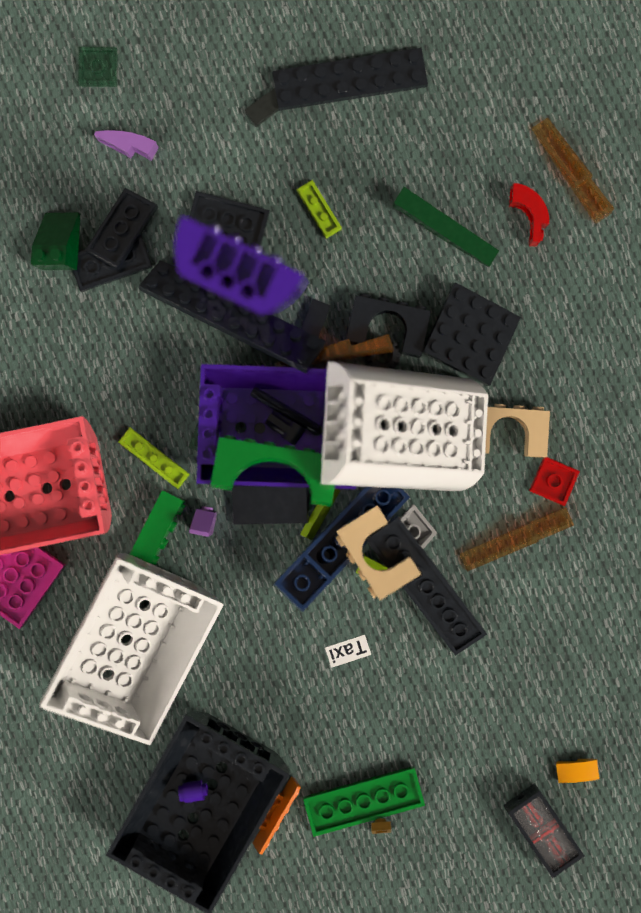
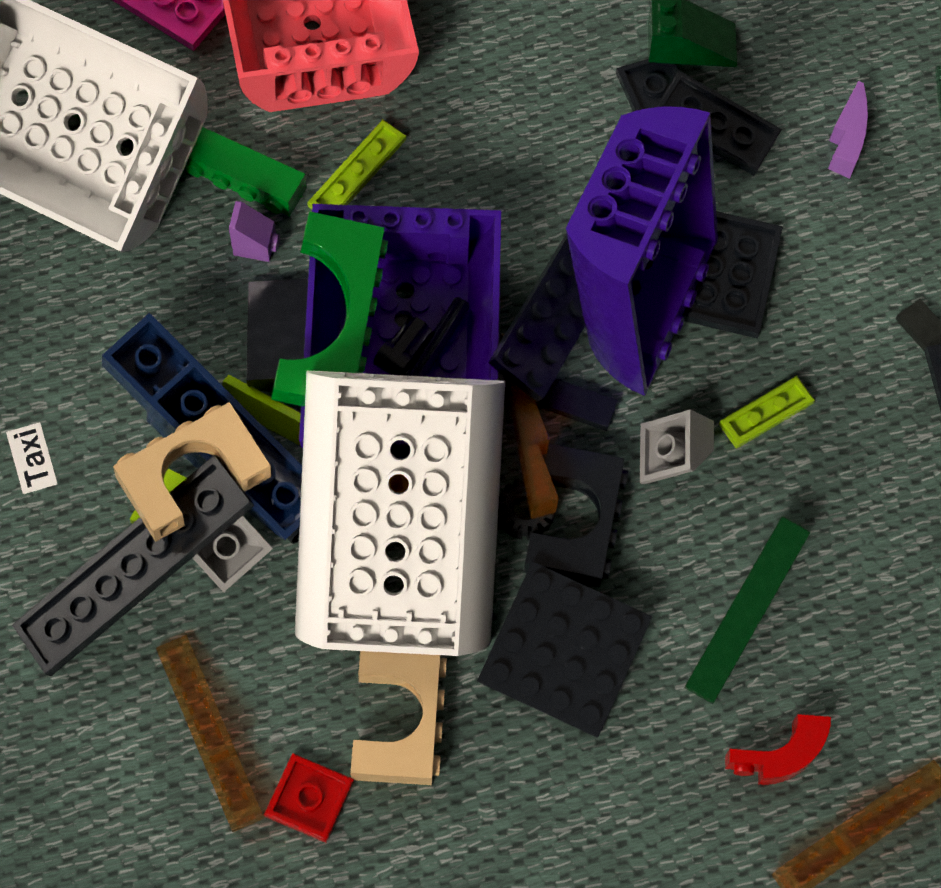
camera: 85 degrees right, 20 degrees down
none -> light grey slope [640,409,714,484]

